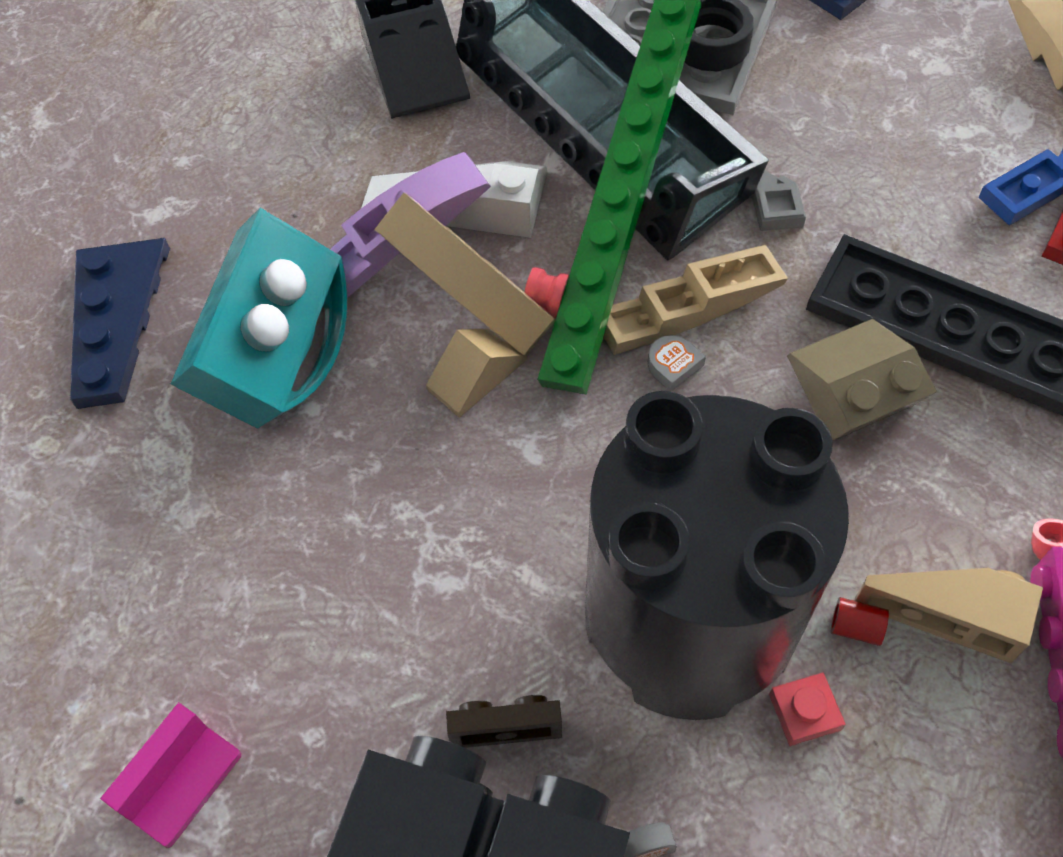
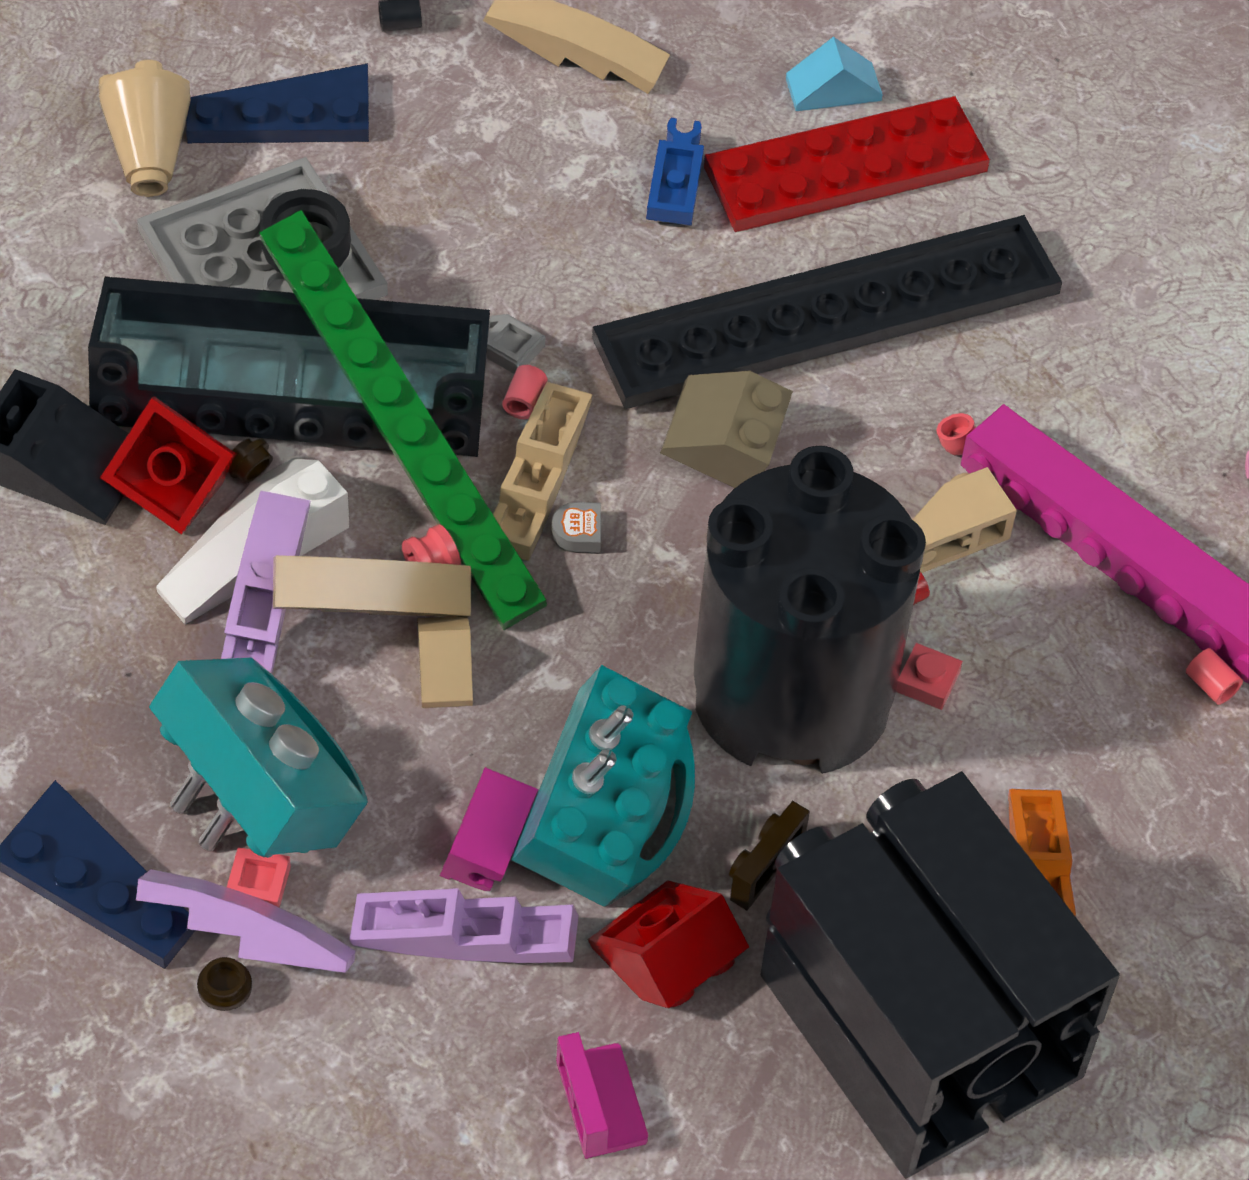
camera: 55 degrees left, 5 degrees down
none -> red slope [100,397,236,535]
none -> lavender slope [136,869,356,973]
none -> dark brown plate [197,957,252,1011]
none -> coral plate [227,847,291,908]
none -> dark brown plate [228,438,273,483]
none -> lavender slope [350,888,579,963]
none -> dark pink hinge [440,767,538,891]
none -> coral hinge [502,365,548,419]
none -> teal piece [512,665,695,907]
none -> red slope [587,880,749,1009]

